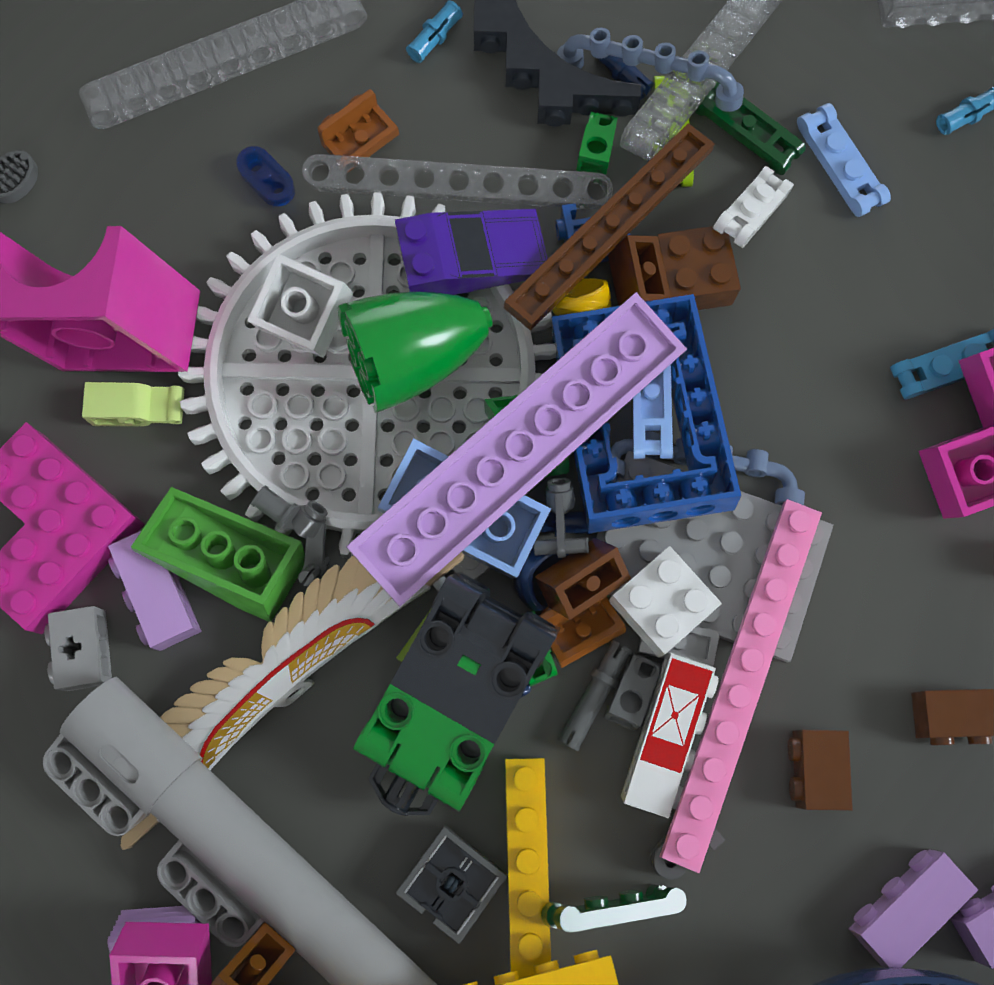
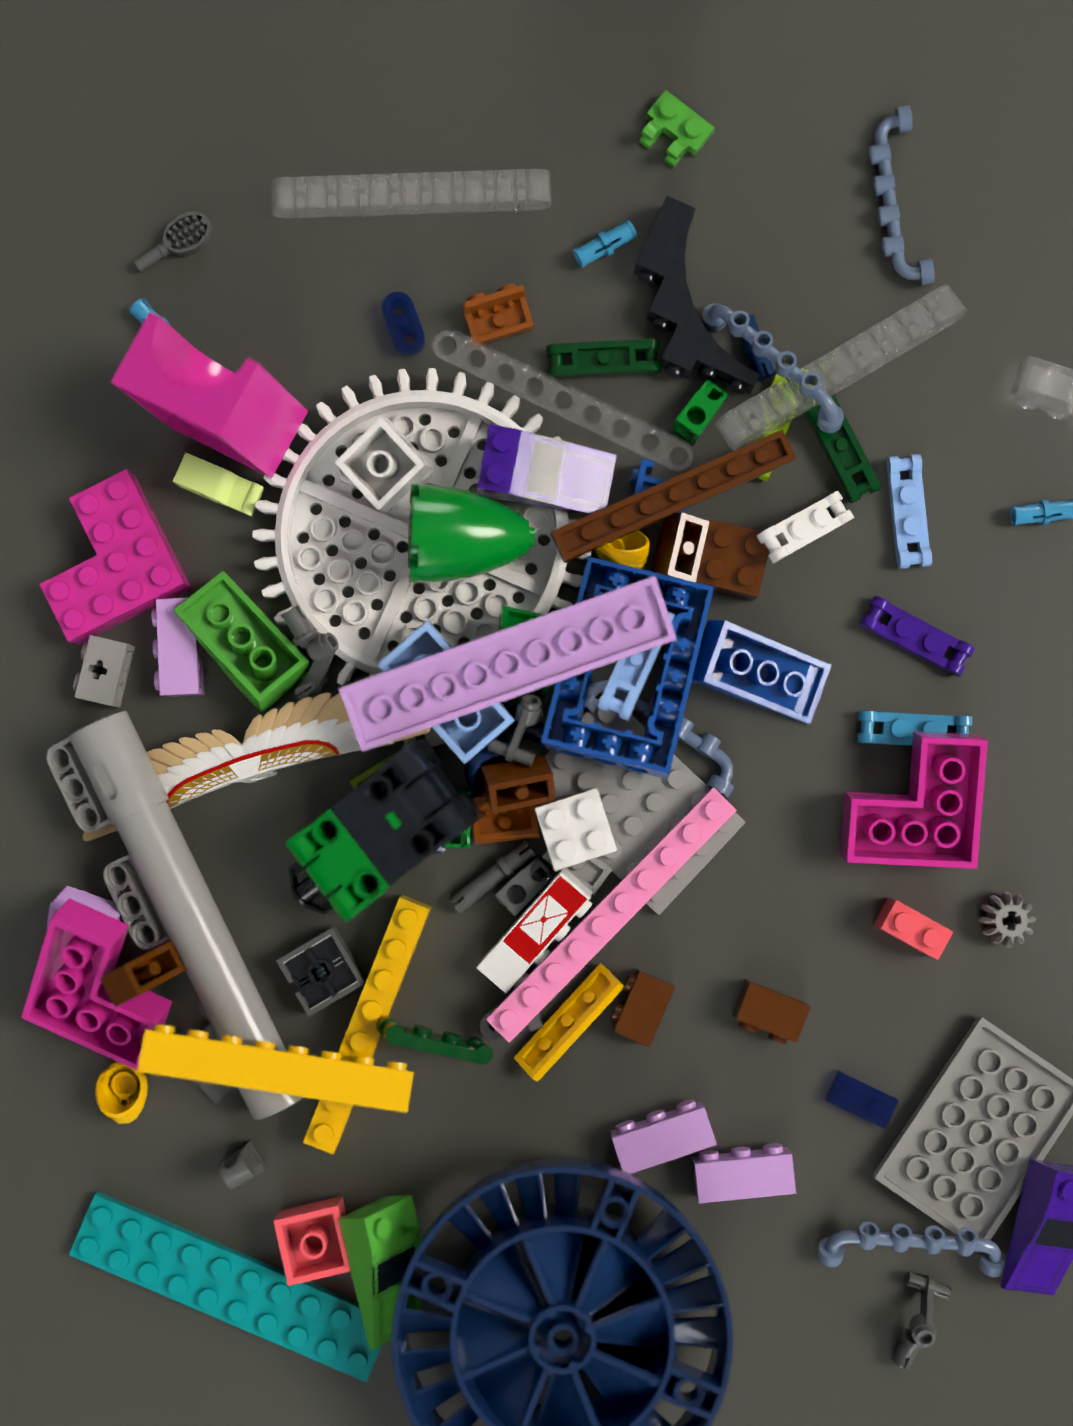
camera: 20 degrees right, 10 degrees up
none -> yellow plate [513,963,625,1082]
none -> dark green plate [546,339,661,380]
none -> blue slope [692,620,831,724]
none -> dark purple plate [859,596,975,677]

